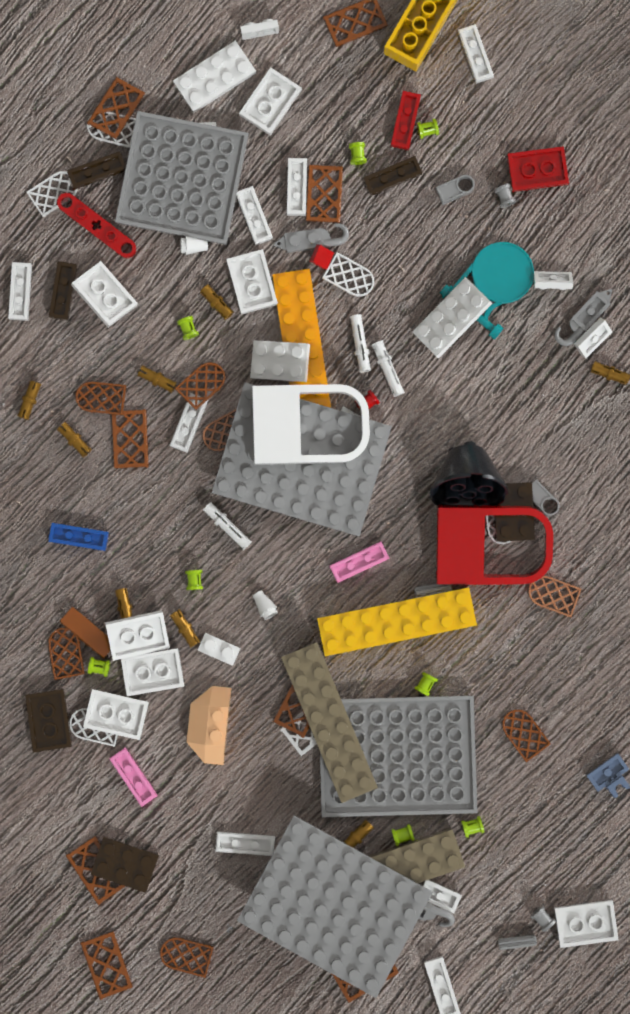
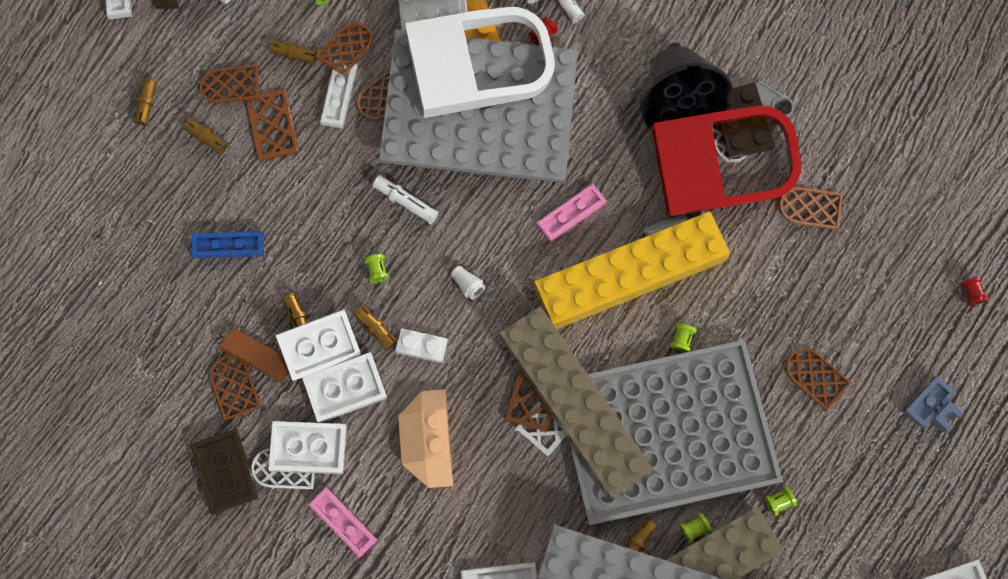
camera: 10 degrees left, 10 degrees down
lime bush [88,657,111,677] -> none

